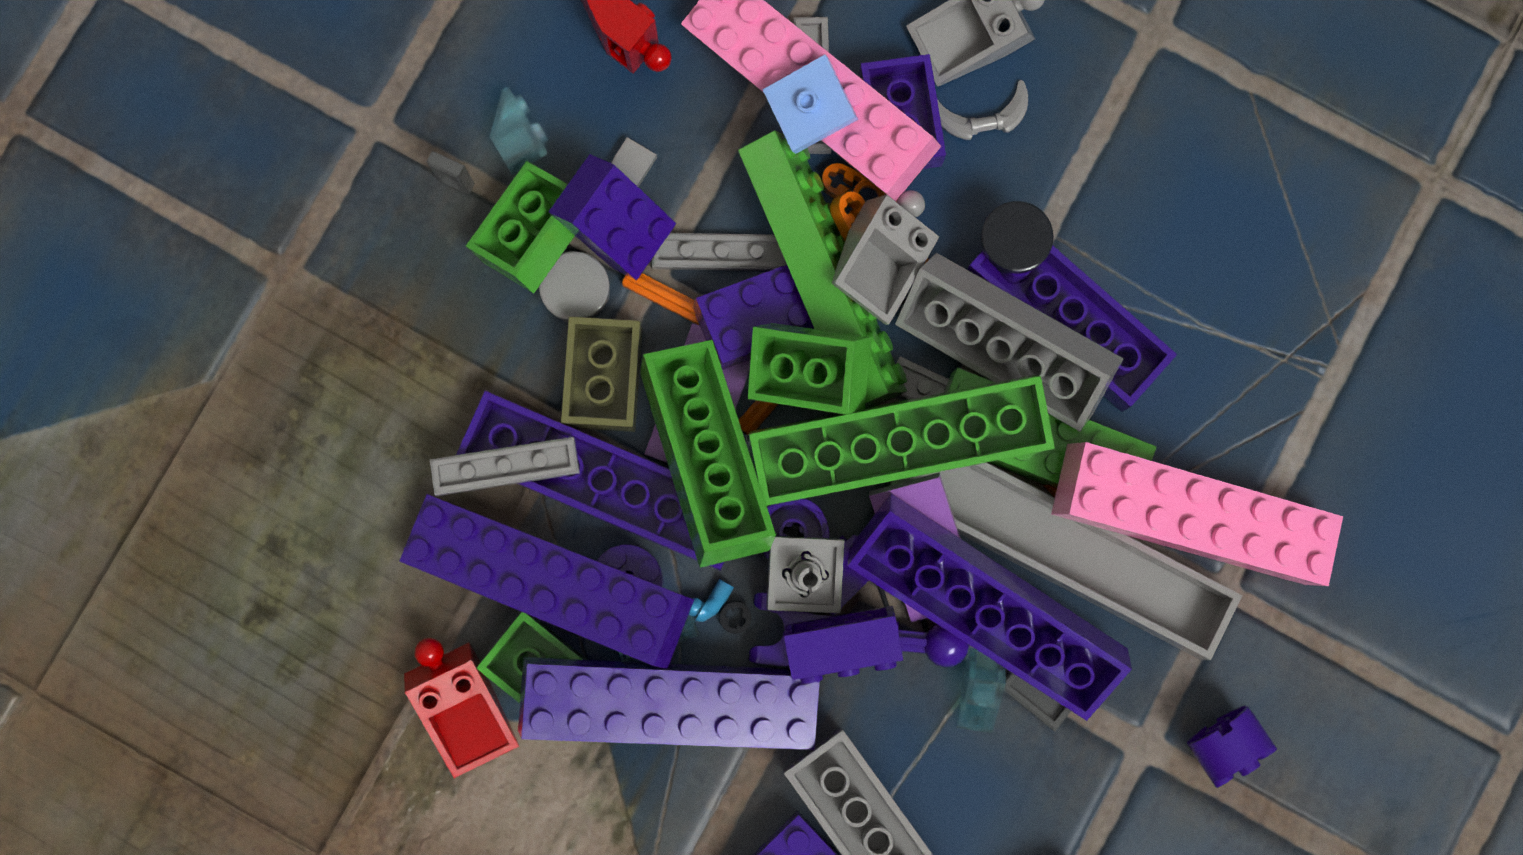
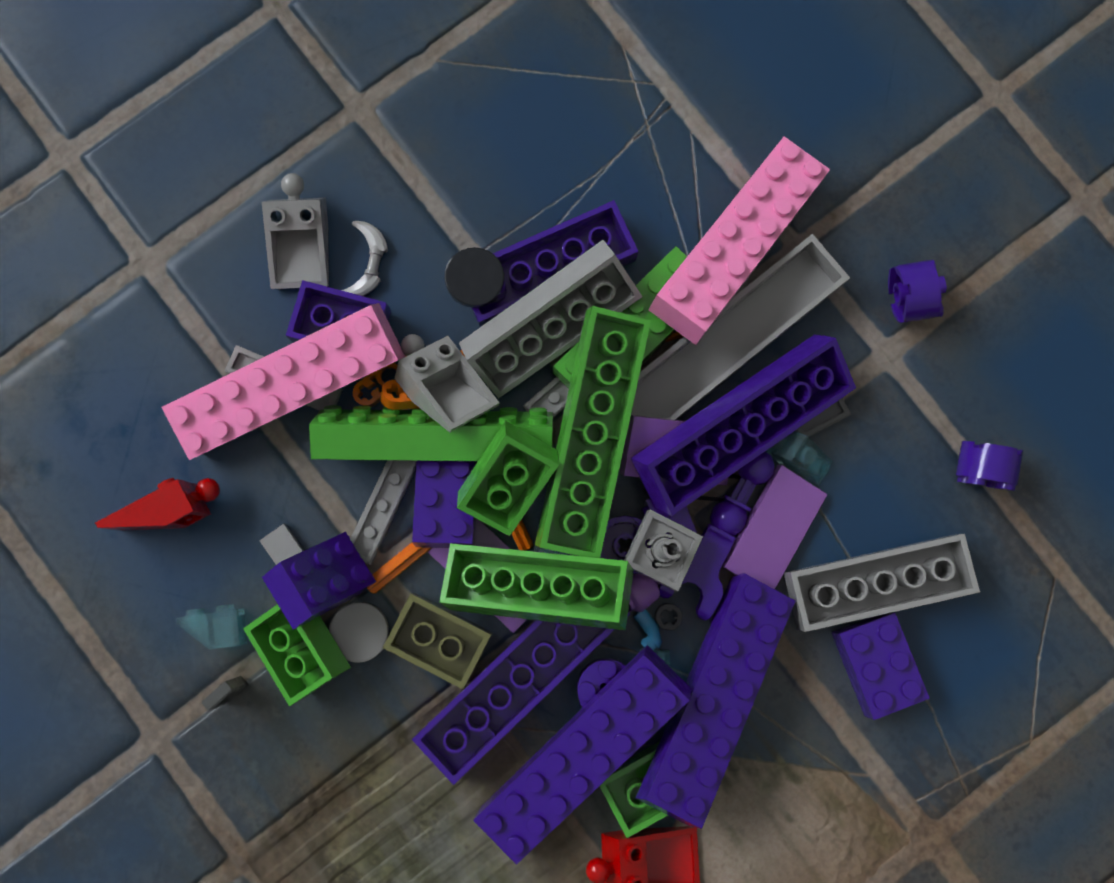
camera: 65 degrees left, 0 degrees up
light grey tile [430,437,580,496] -> none
light blue plate [762,55,859,154] -> none
dark purple brick [784,606,903,684] -> none
none -> medium lavender head [628,573,660,612]
none -> medium lavender tile [722,465,827,589]

